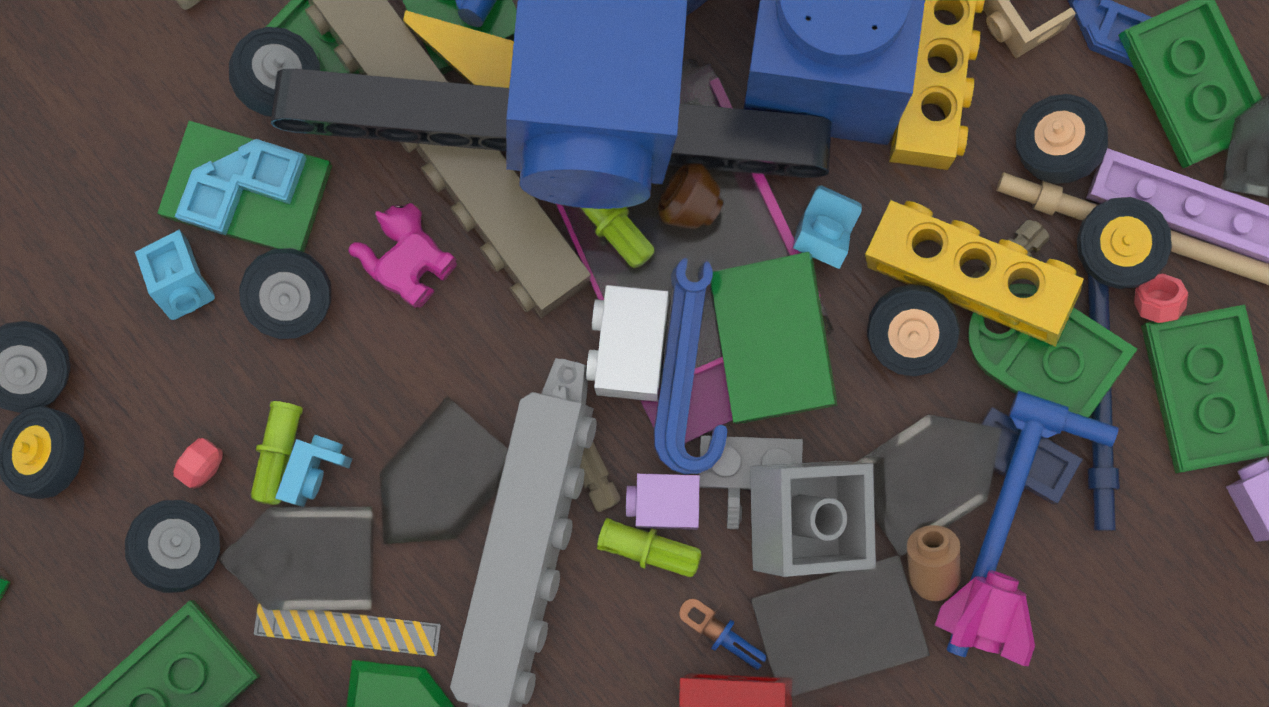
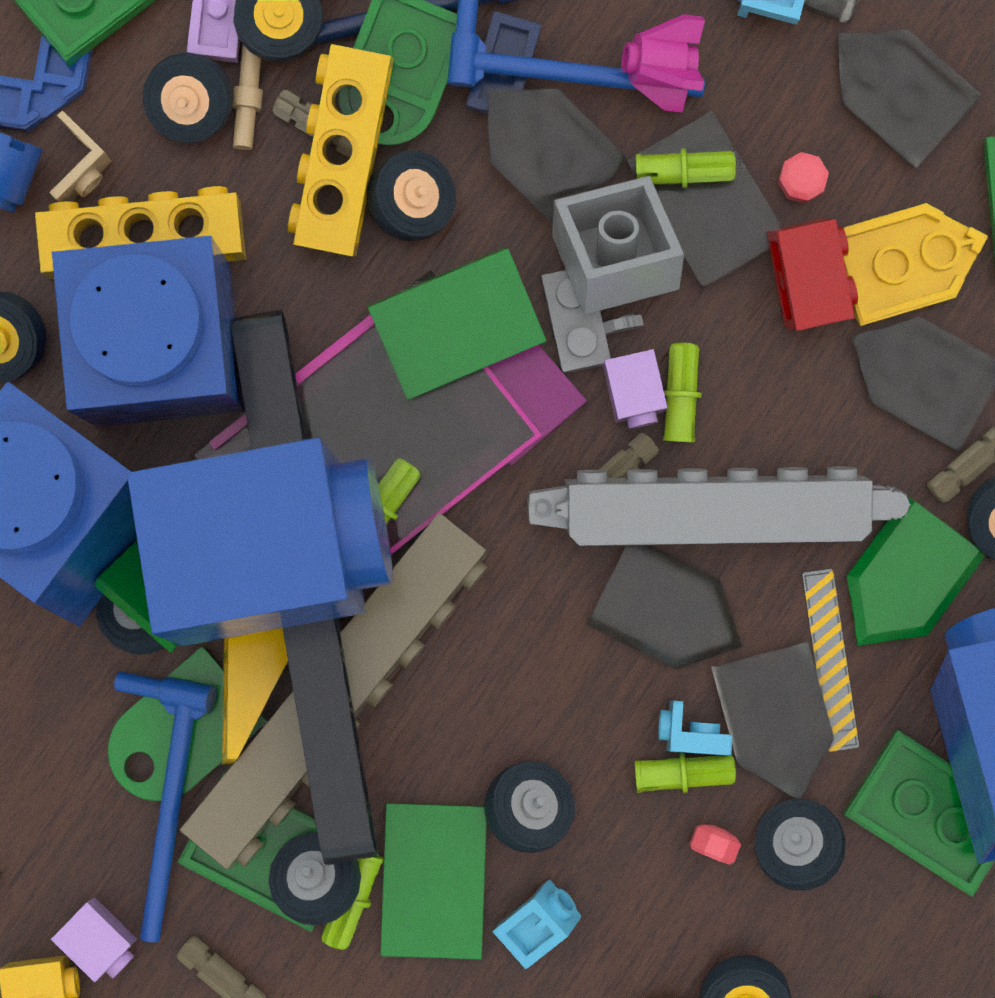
camera: 120 degrees left, 5 degrees up
medium azure tile [175,139,307,235] -> none
dark pink animal [349,203,457,308] -> none
white piece [586,285,668,402] -> none
blue piece [653,258,727,474] -> none
reddish brown cone [658,162,723,229] -> none
piece [679,599,767,670] -> none
medium azure bracket [793,185,862,269] -> none
medium nougat brick [907,525,961,601] -> none
none -> lime axle [321,854,384,950]
none -> lime axle [636,148,736,188]

